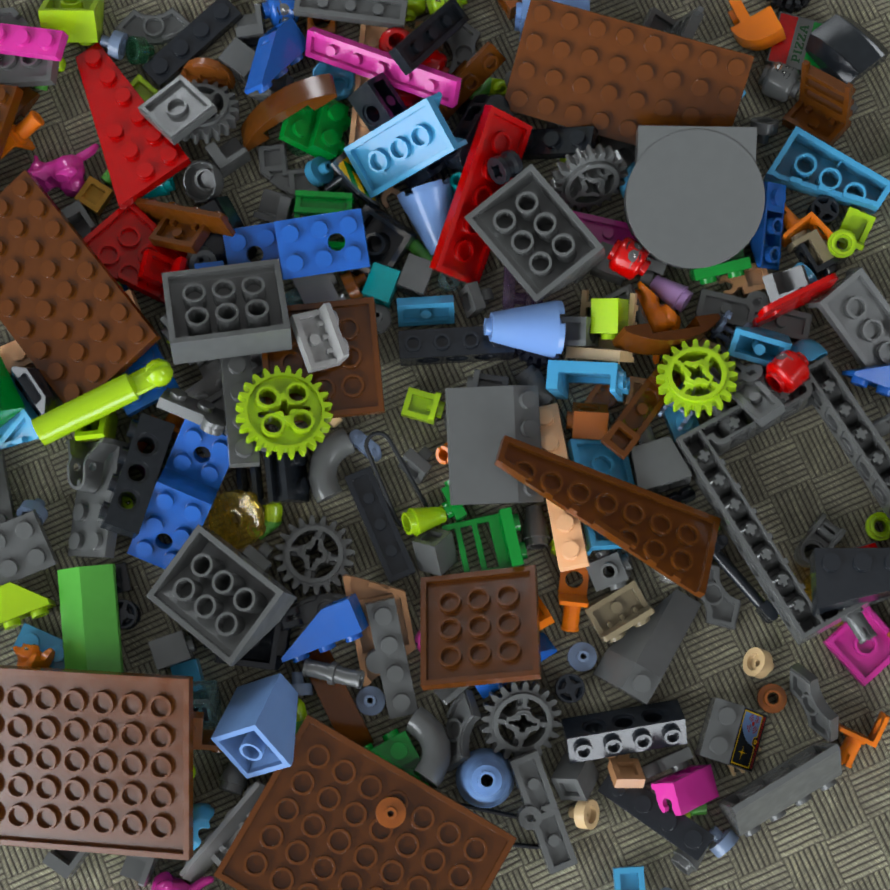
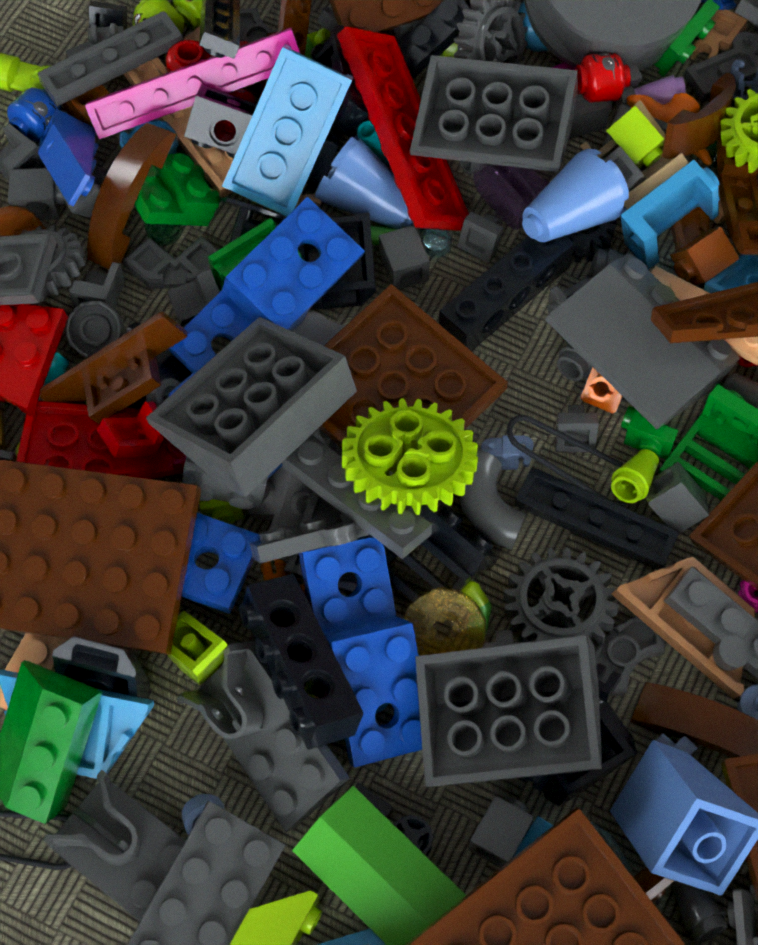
camera: 40 degrees left, 15 degrees down
lime piece [31,358,173,446] -> none
blue slope [281,593,369,663] -> none
light grey bracket [289,302,349,373] -> none
dark grey pin [302,658,365,689] -> none
dark azure tile [304,156,334,187] -> none
dark orange tile [340,270,367,299] -> none
teal panel [362,262,401,309] -> none
dark azure plate [397,295,455,327] -> none
lime bracket [401,387,446,425] -> none
black wheel [487,149,523,185] -> none

